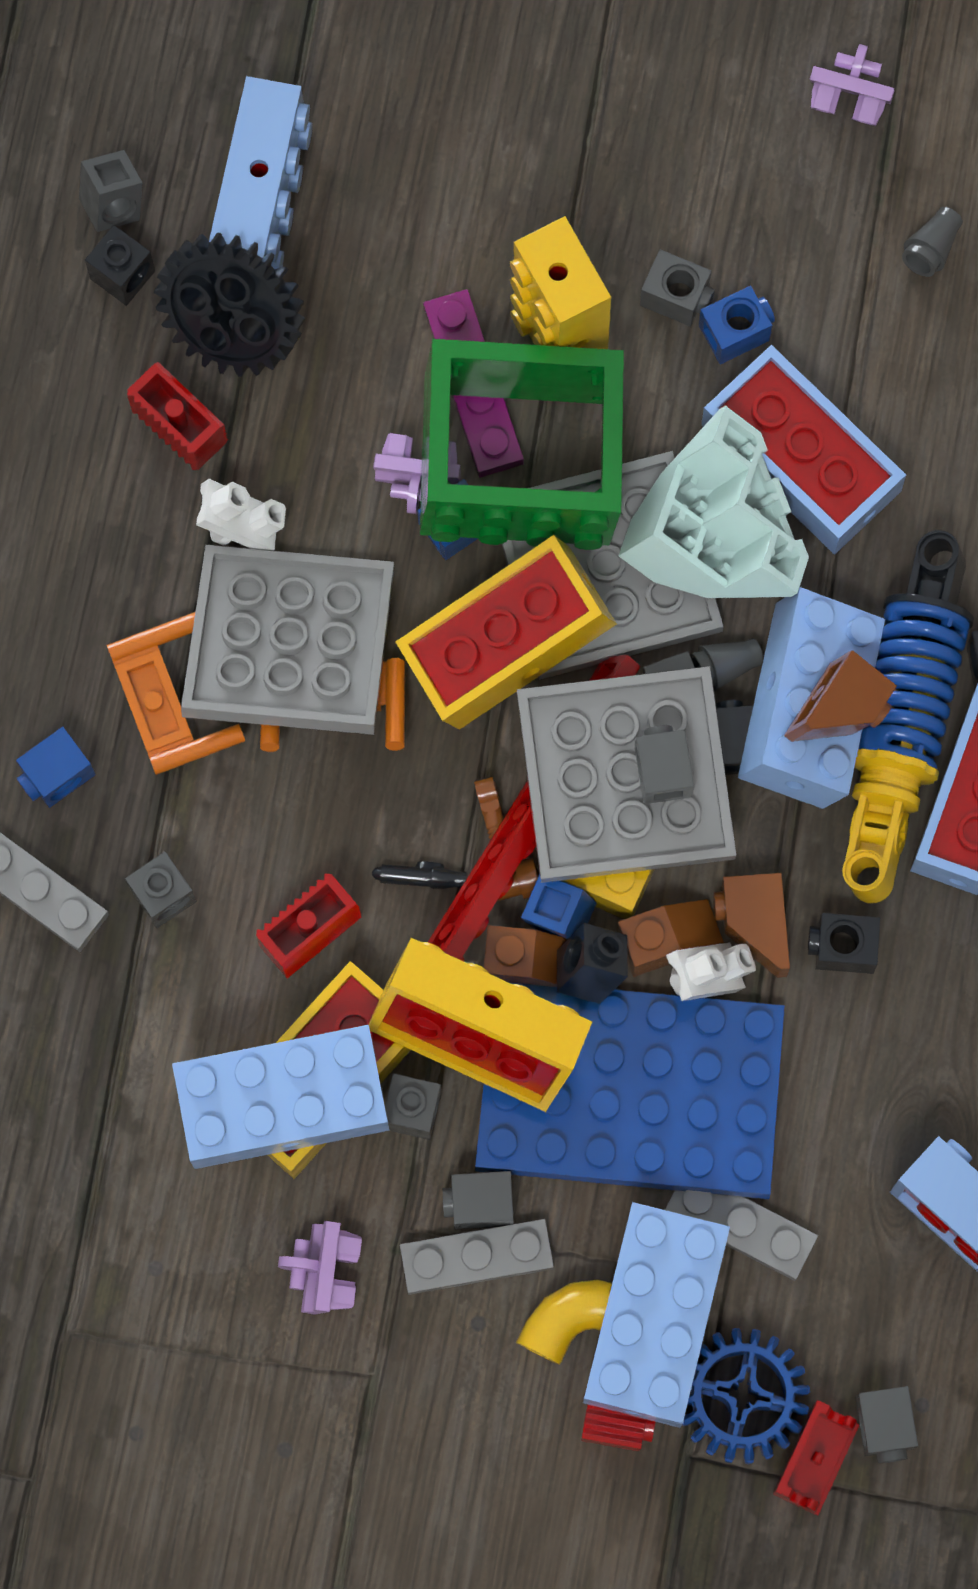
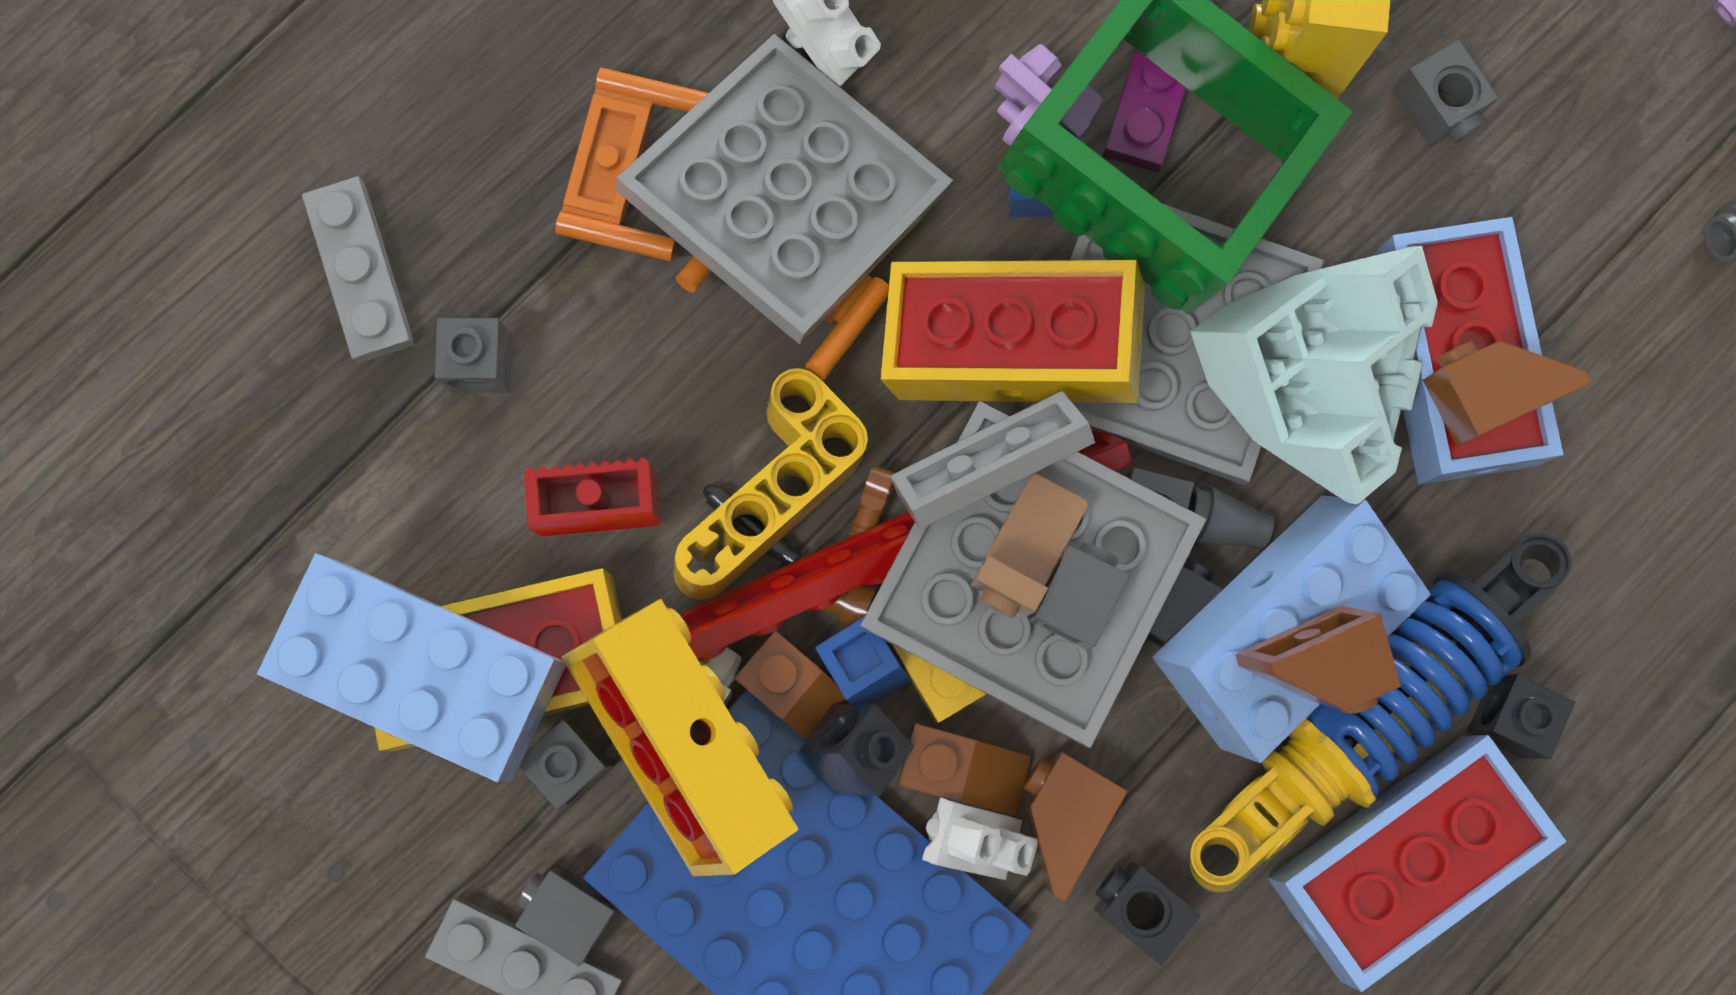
camera: 30 degrees right, 5 degrees up
blue brick [16,727,96,808] -> none
lavender hips [278,1221,362,1314] -> none
blue brick [699,285,775,365] -> none
none -> yellow beam [674,368,868,600]
none -> light grey plate [890,391,1095,530]
none -> medium nougat bracket [970,473,1088,619]
none -> dark orange slope [1423,341,1592,446]

